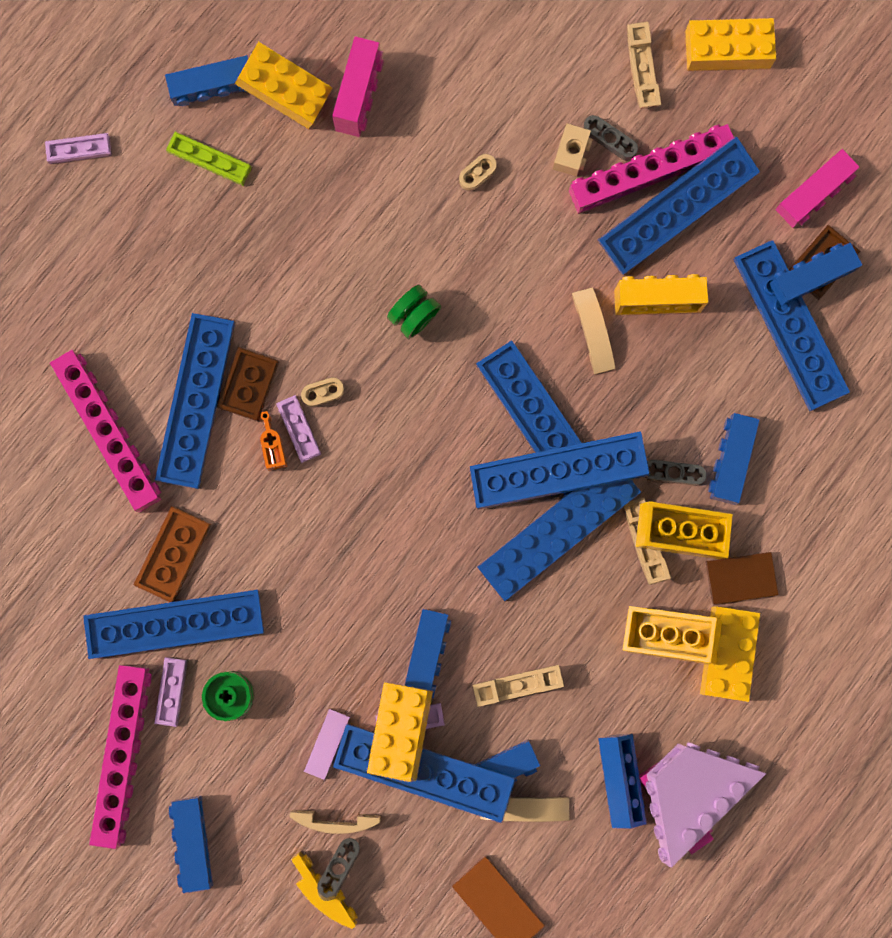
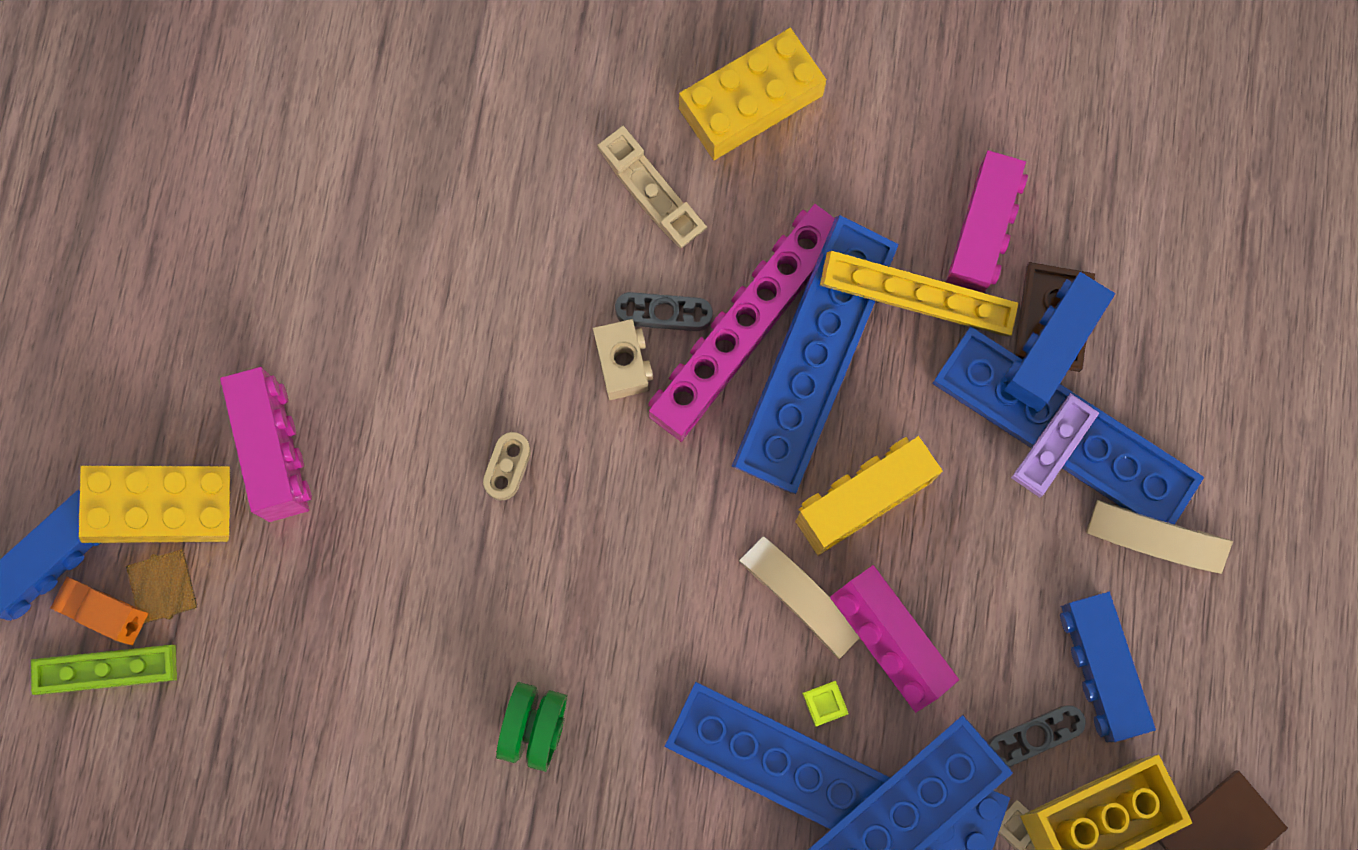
camera: 30 degrees left, 5 degrees down
none -> orange piece [50,576,149,646]
none -> clear yellow piece [126,549,198,624]
none -> neon yellow tile [802,681,849,727]
none -> yellow plate [820,251,1019,336]
none -> dark pink brick [830,565,959,713]
none -> lavender tile [1011,393,1099,498]
none -> tan slope [1086,500,1233,574]

